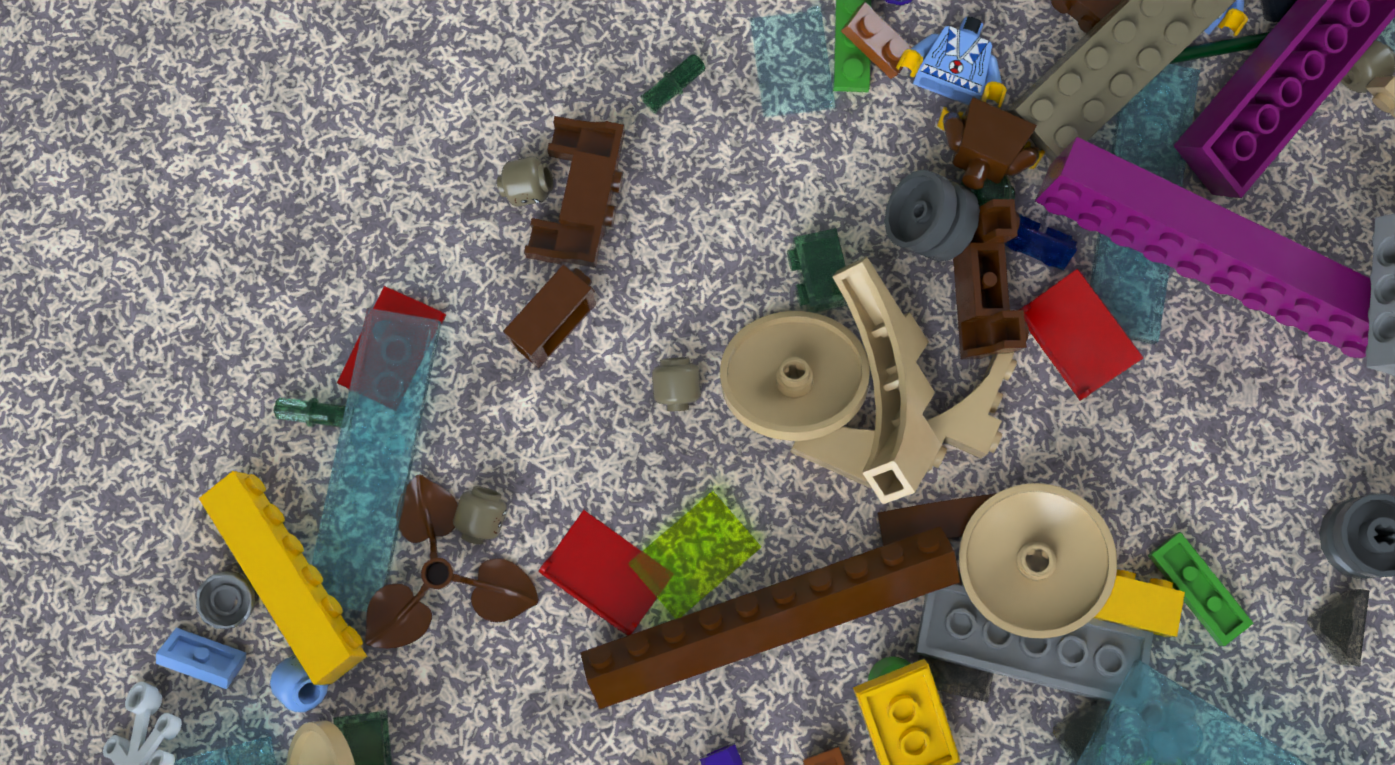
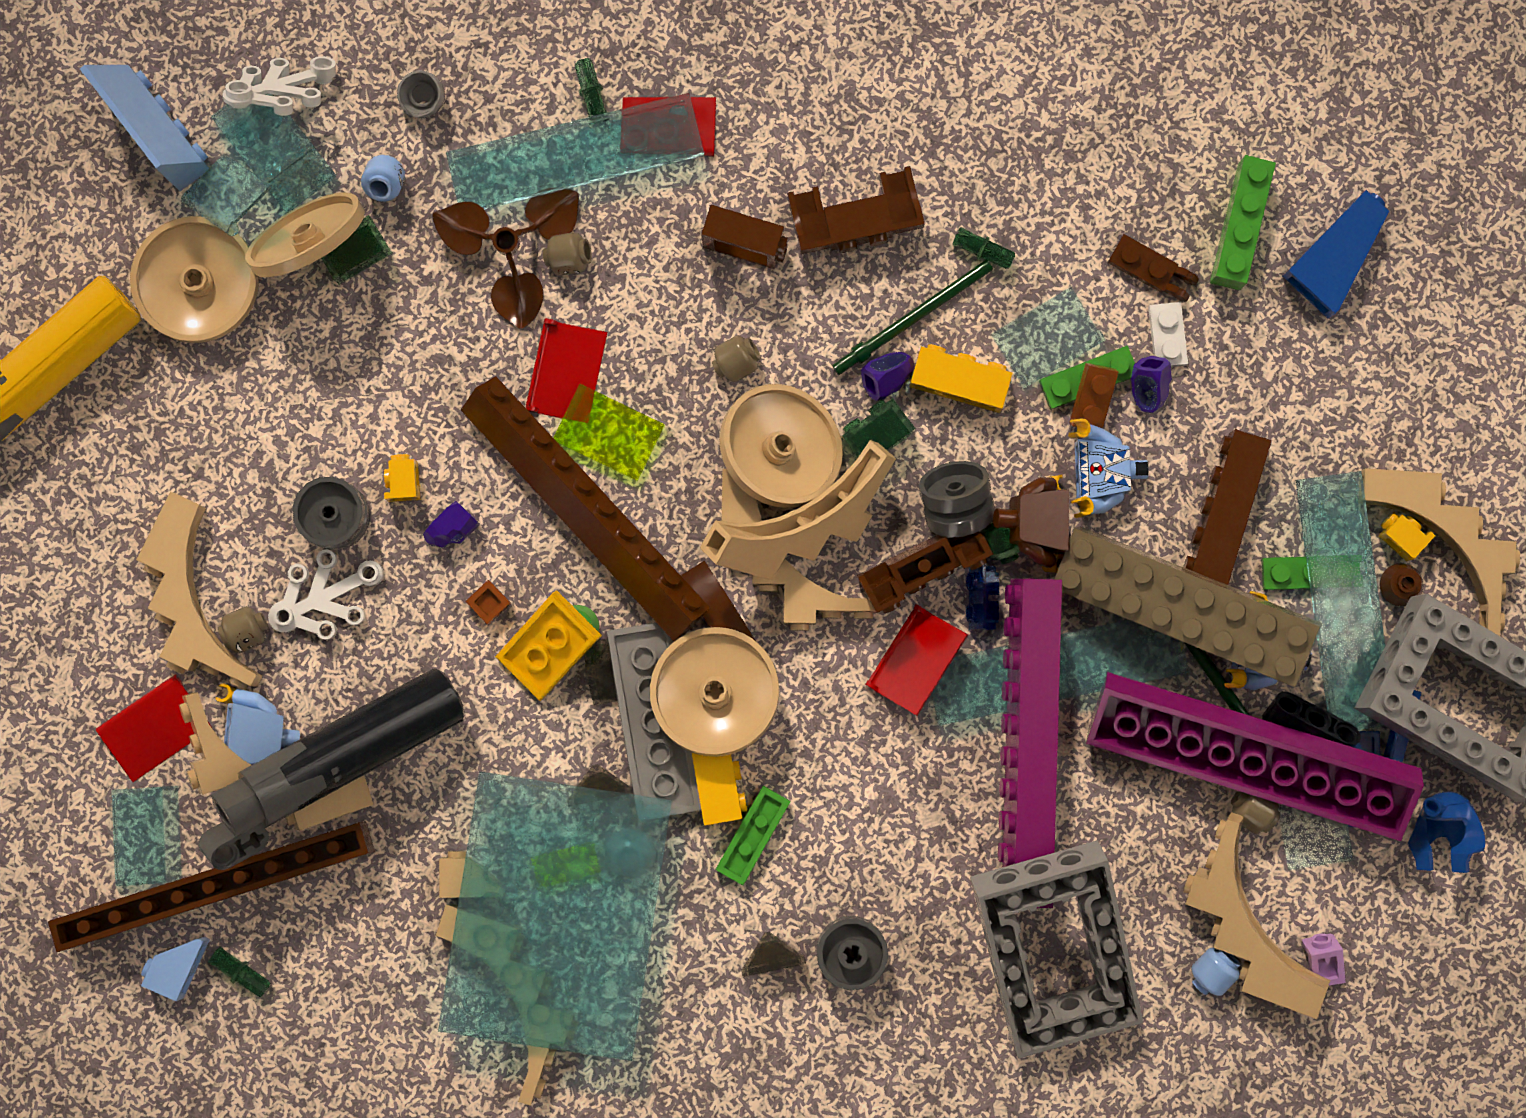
camera: 70 degrees right, 5 degrees up
light blue plate [156,627,246,689] -> none
yellow brick [199,470,367,685] -> none
dark tan head [497,156,553,207] -> none
none -> dark green bar [832,260,993,375]
none -> dark purple rock [861,352,915,401]
none -> yellow brick [909,344,1013,413]

